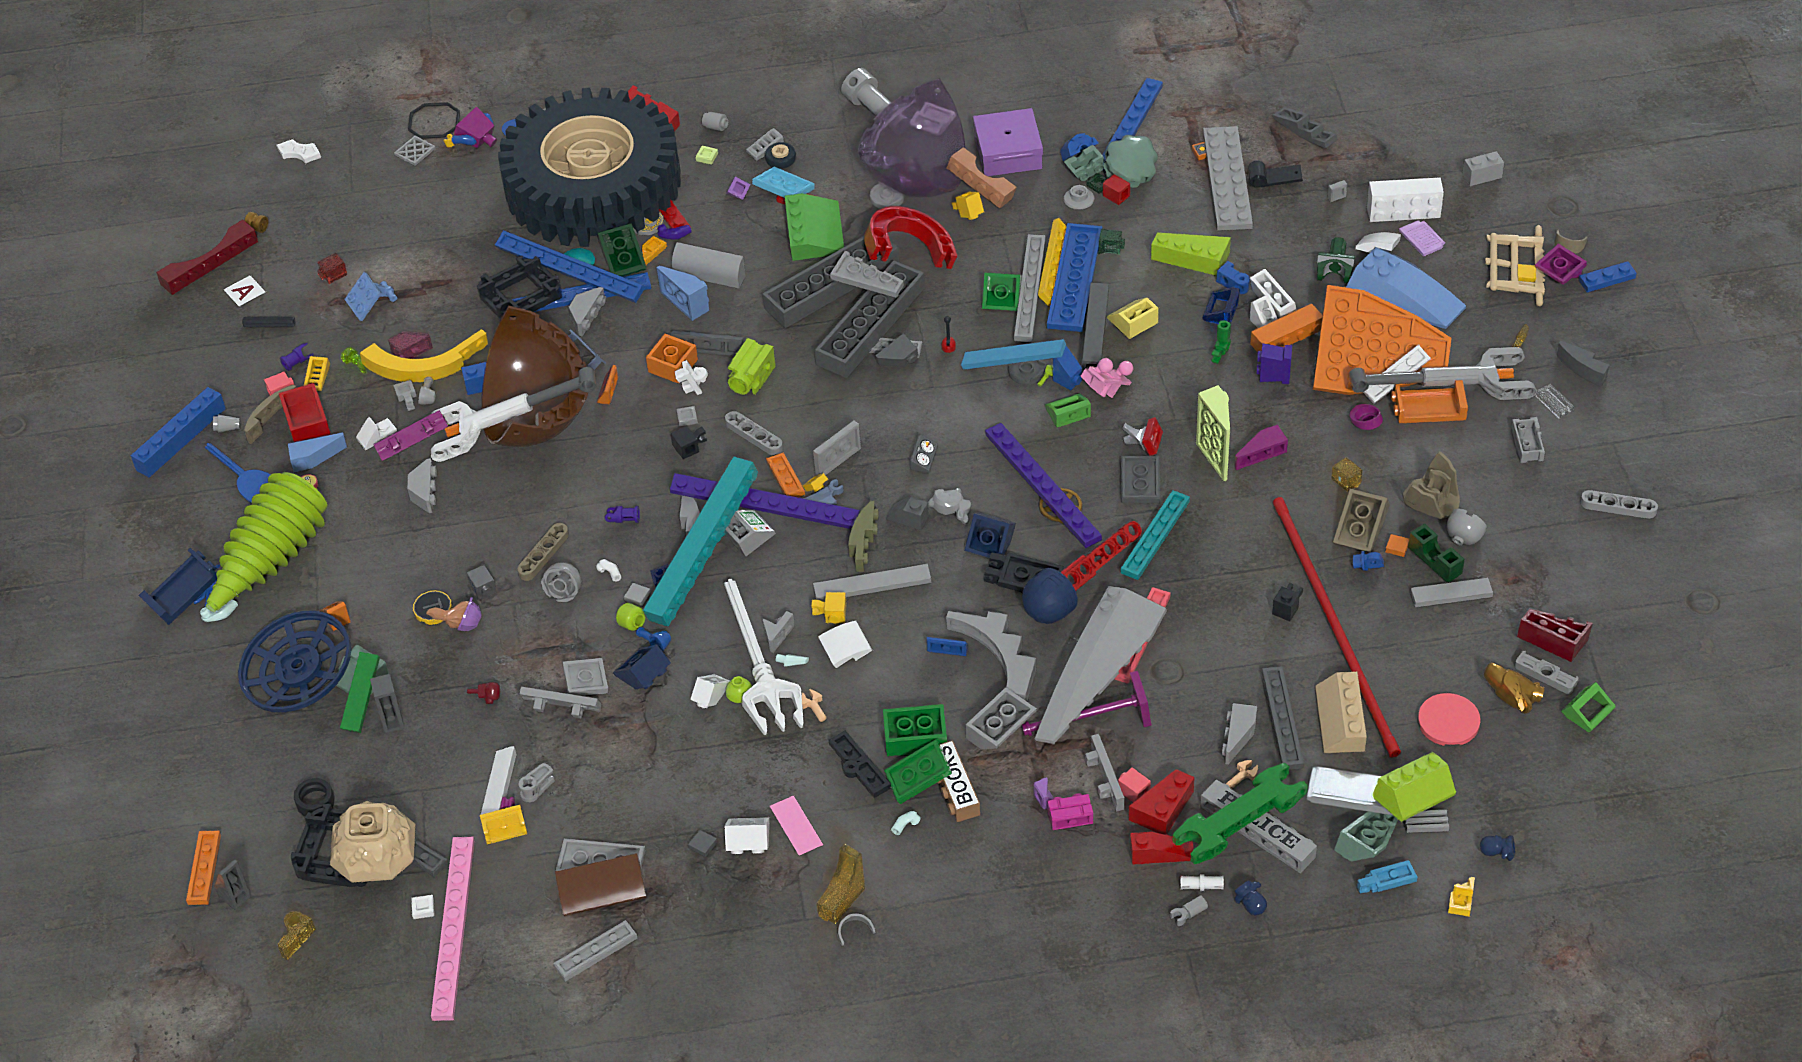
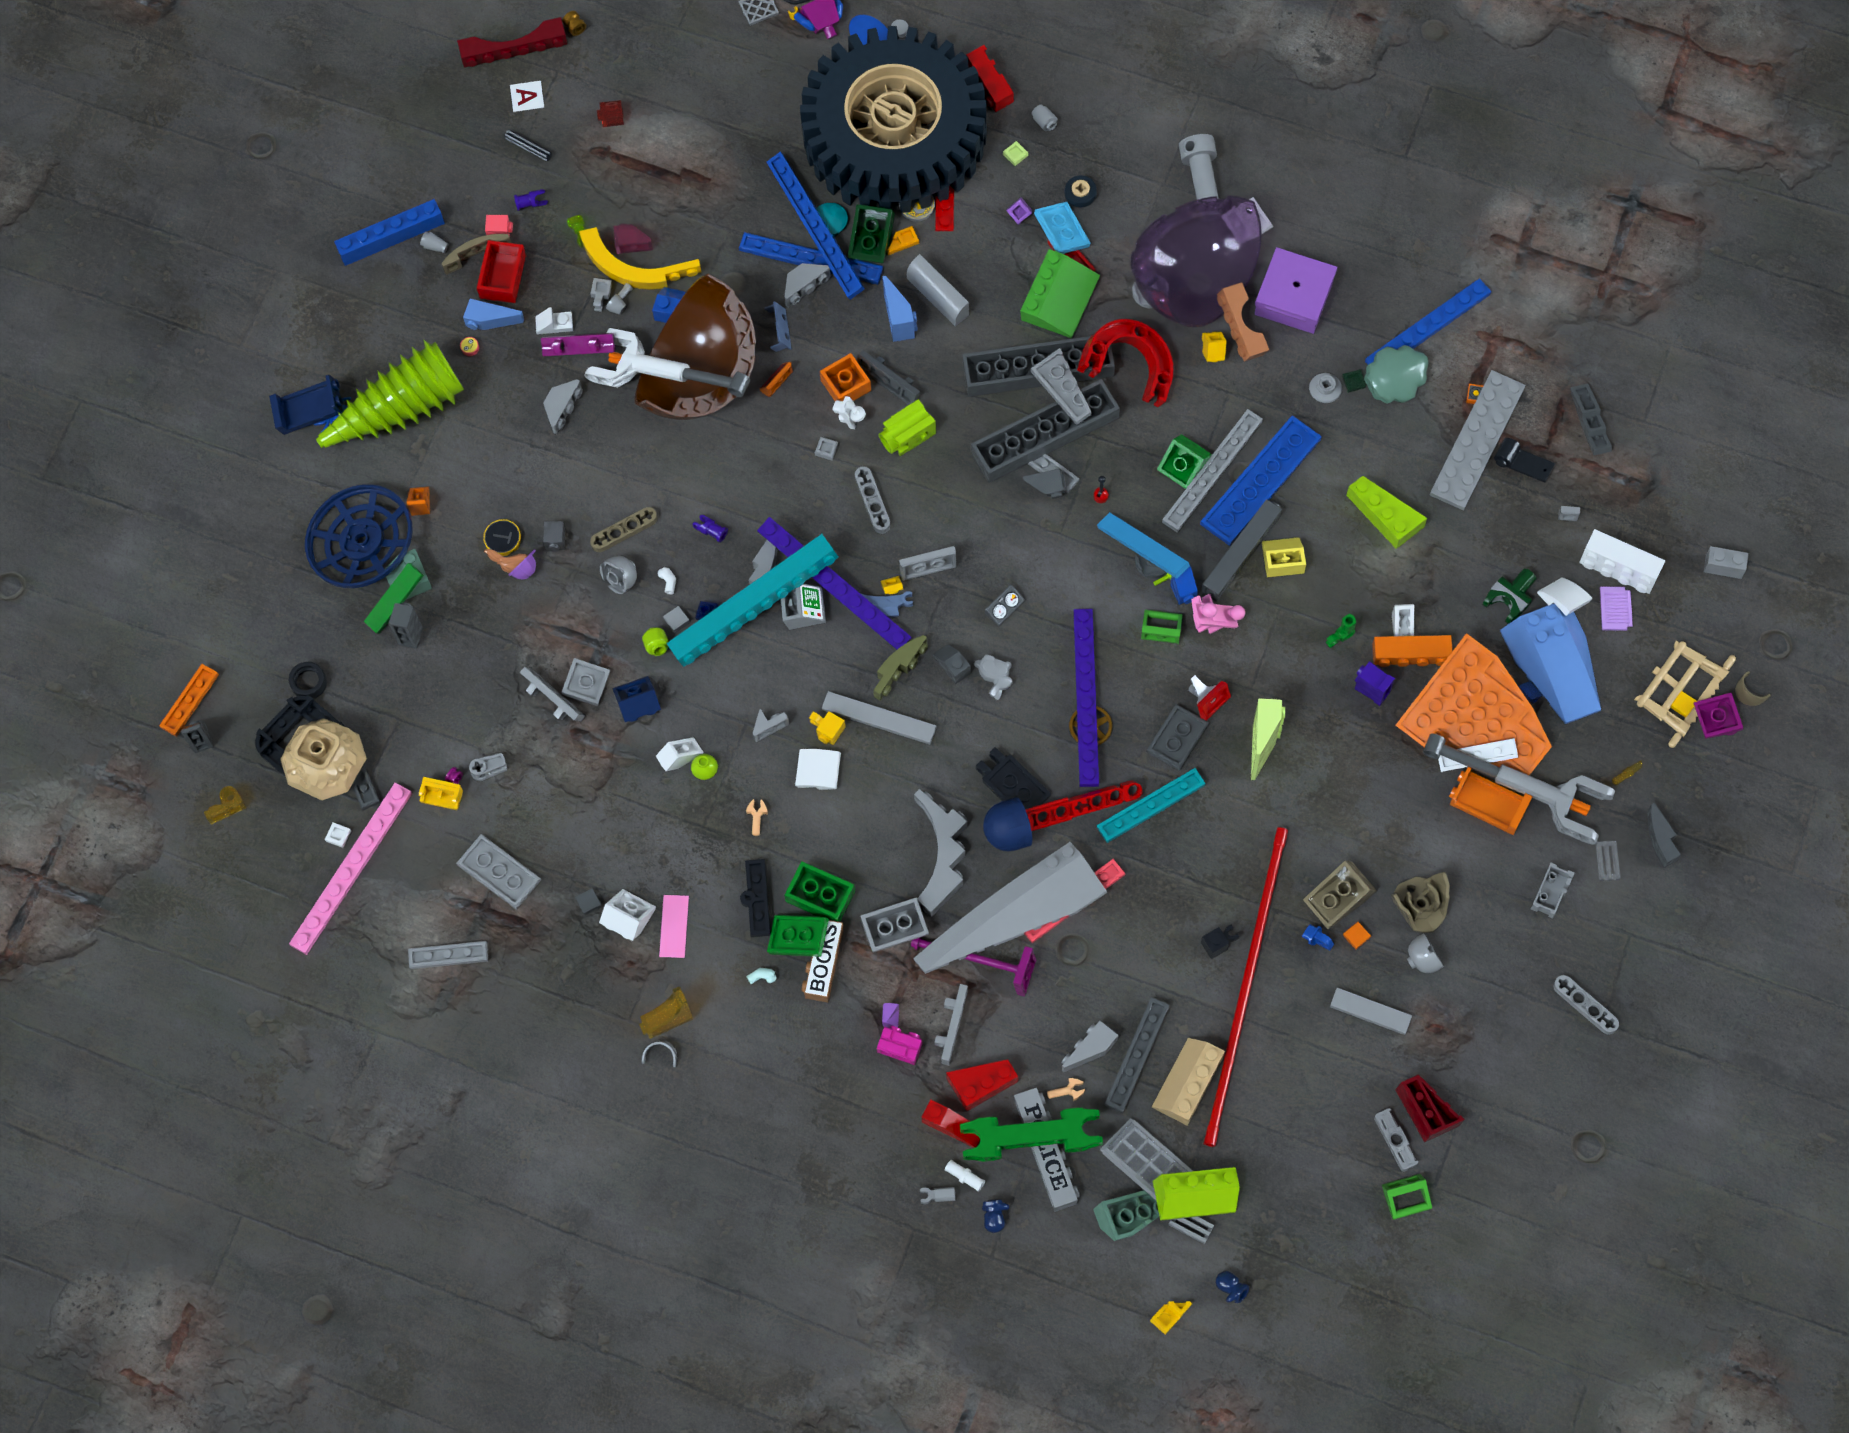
camera: 30 degrees right, 20 degrees up
light aqua arm [200,599,238,622] -> none
blue piece [205,443,271,503] -> none
yellow slope [304,356,330,391] -> none
medium blue plate [344,272,397,321] -> none
dark red piece [467,682,500,704] -> none
black plate [476,256,562,319] -> none
white slope [481,746,516,815] -> none
reddish brown slope [555,853,646,916] -> none
blue bar [636,627,671,651] -> none
dark purple arm [657,224,692,240] -> none
black brick [671,426,707,459] -> none
white piece [724,579,803,735] -> none
light grey slope [746,128,784,161] -> none
orange tile [766,452,805,498] -> none
light aqua bar [776,654,809,666] -> none
blue slope [927,637,968,656] -> none
dark blue slope [964,513,1016,558] -> none
yellow plate [1038,218,1067,306] -> none
blue cylinder [1060,133,1099,161] -> none
sand green cylinder [1064,145,1104,181] -> none
clear green window [1099,229,1125,254] -> none
red brick [1103,174,1130,205] -> none
coral brick [1118,768,1151,802] -> none
clear blue tile [1202,287,1240,324] -> none
blue leg [1216,261,1250,294] -> none
magenta slope [1235,425,1288,470] -> none
white brick [1250,269,1297,319] -> none
clear yellow brick [1331,457,1362,492] -> none
magenta hat [1350,404,1383,430] -> none
dark azure hinge [1357,860,1418,893] -> none
dark green arch [1408,523,1465,583] -> none
coral tile [1418,693,1480,746] -> none
pearl gold animal [1484,662,1544,714] -> none
blue plate [1579,261,1637,292] -> none

